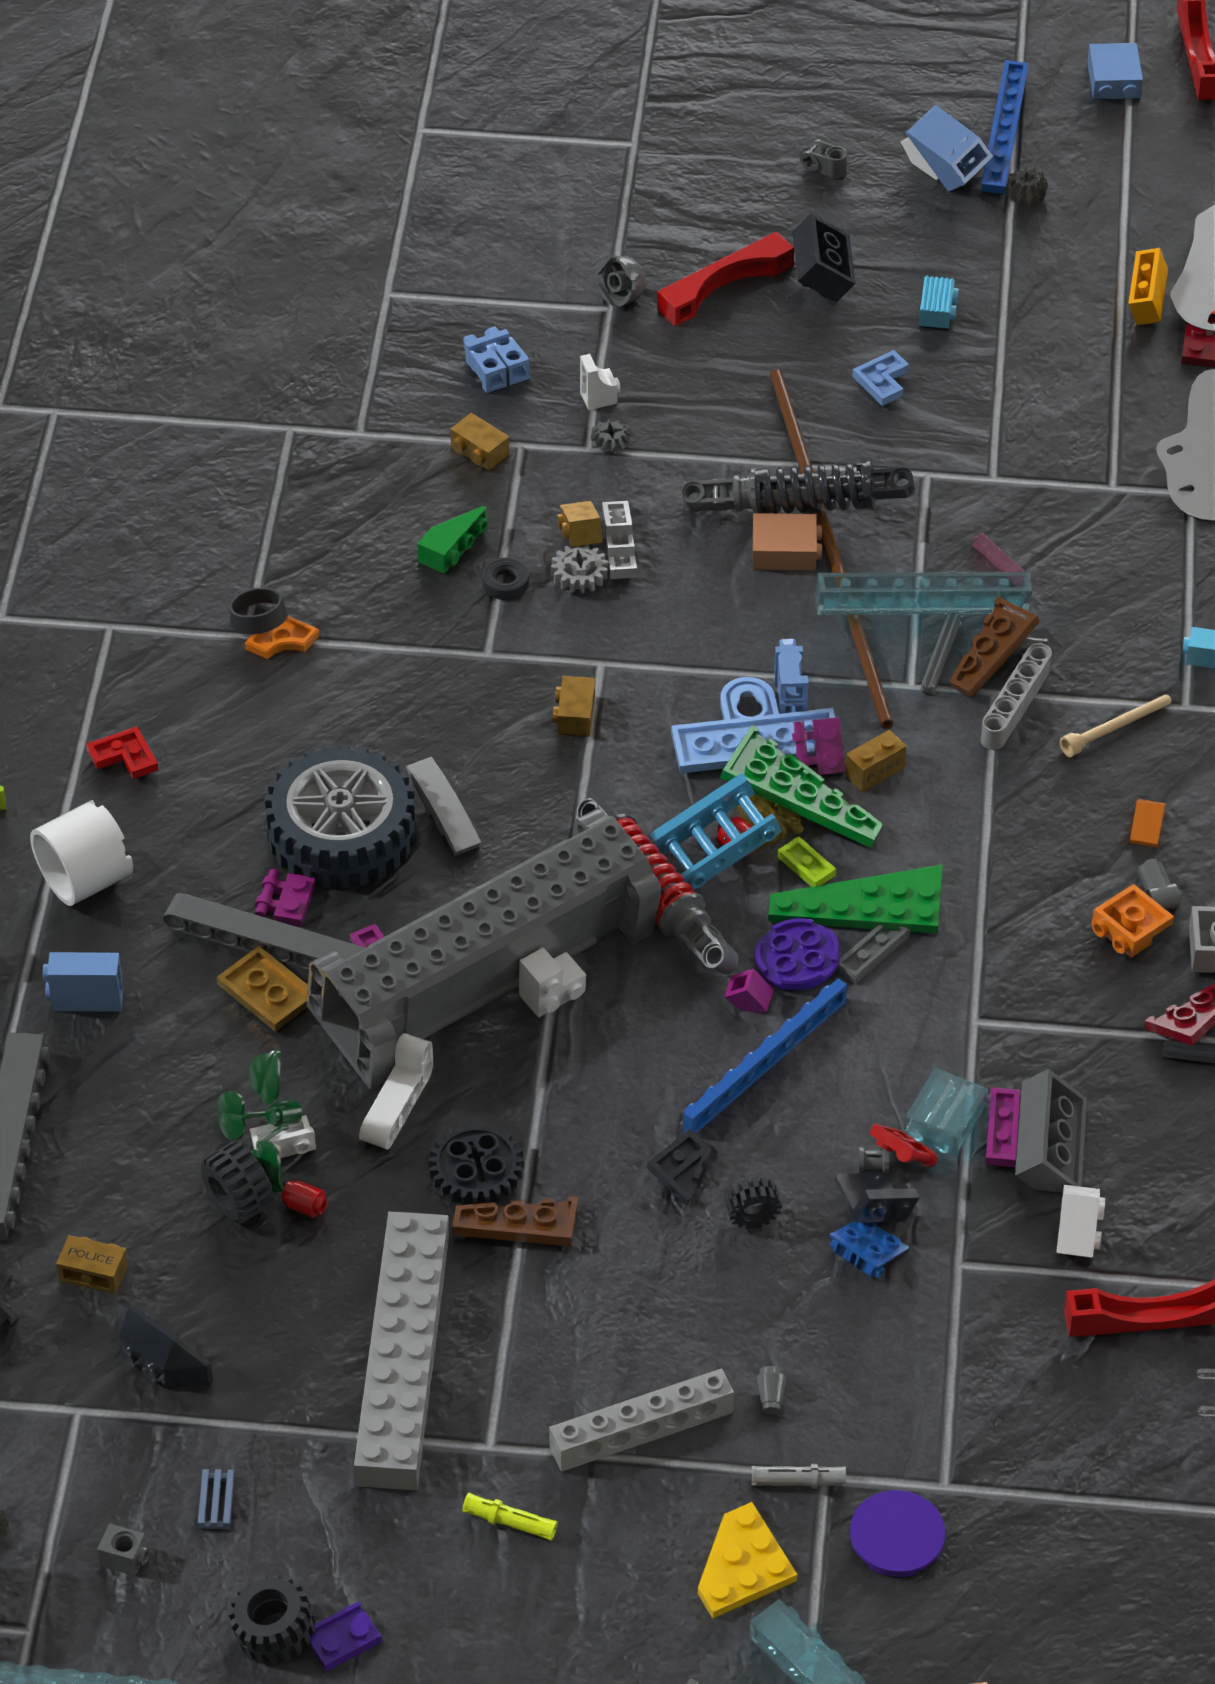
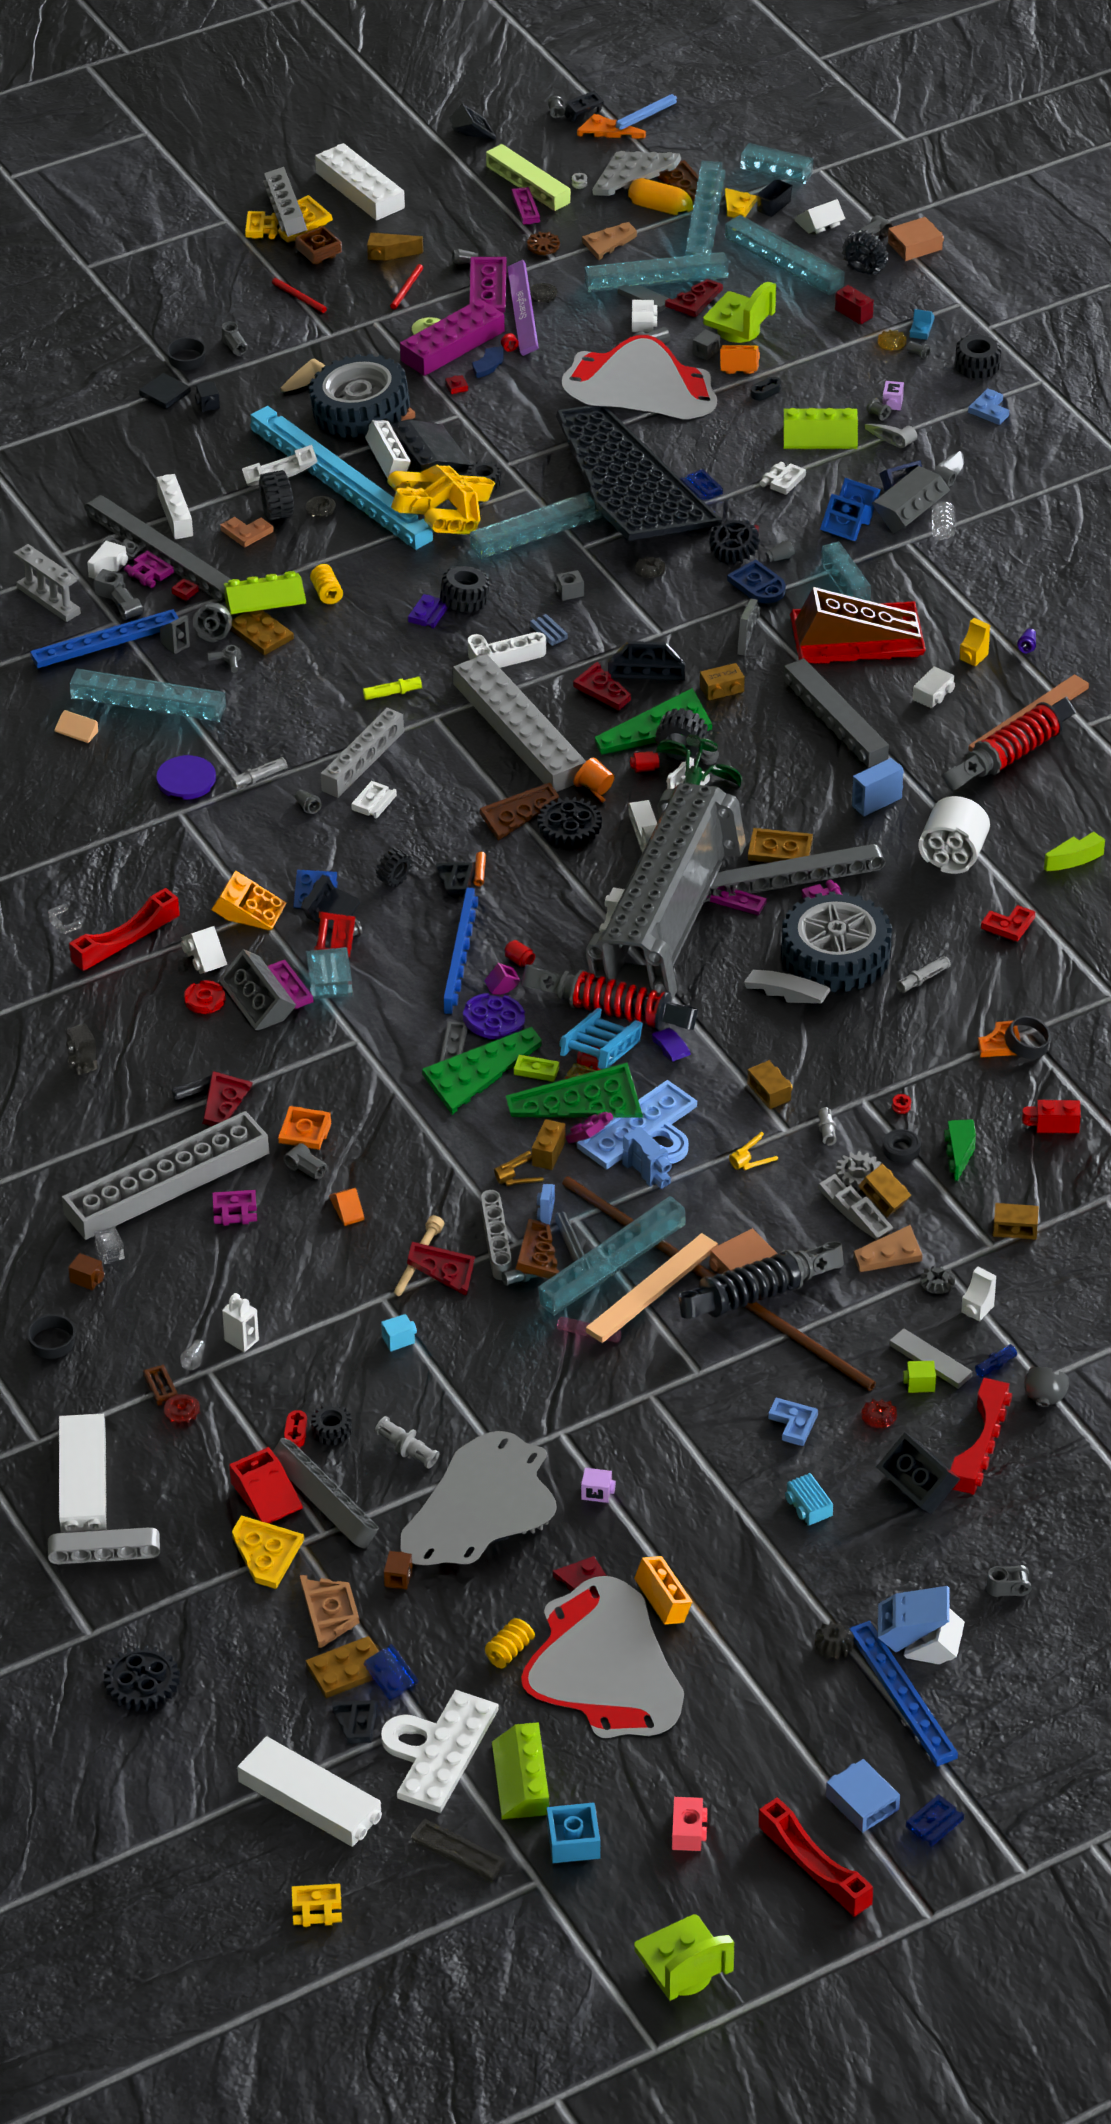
camera: 145 degrees right, 5 degrees down
medium blue hips [463,327,530,393] -> none
yellow plate [698,1502,797,1619] -> none
none -> red tile [184,980,226,1014]
none -> light orange slope [211,870,287,930]
none -> white plate [351,781,397,819]
none -> dark red wing [407,1242,475,1296]
none -> white beam [468,632,546,668]
none -> orange piece [474,852,486,886]
none -> pearl gold plant [494,1151,544,1187]
none -> red brick [505,940,535,967]
none -> medium blue plate [537,1184,555,1225]
none -> dark red wing [573,662,631,710]
none -> orange hat [573,757,615,803]
none -> lavender brick [581,1468,616,1503]
none -> light nougat tile [586,1233,718,1343]
none -> green wing [595,688,712,755]
none -> dark purple slope [652,1027,691,1062]
none -> yellow plant [729,1132,778,1171]
none -> light grey pin [818,1108,836,1146]
none -> medium nougat wing [854,1225,922,1272]
none -> clear red gear [861,1399,897,1428]
none -> light grey tile [890,1329,973,1389]
none -> red bush [892,1094,911,1114]
none -> light grey pin [896,956,951,993]
none -> lime brick [903,1361,936,1393]
none -> clear blue plate [906,1794,964,1847]
none -> clear blue pin [975,1344,1018,1378]
none -> red brick [1022,1100,1081,1133]

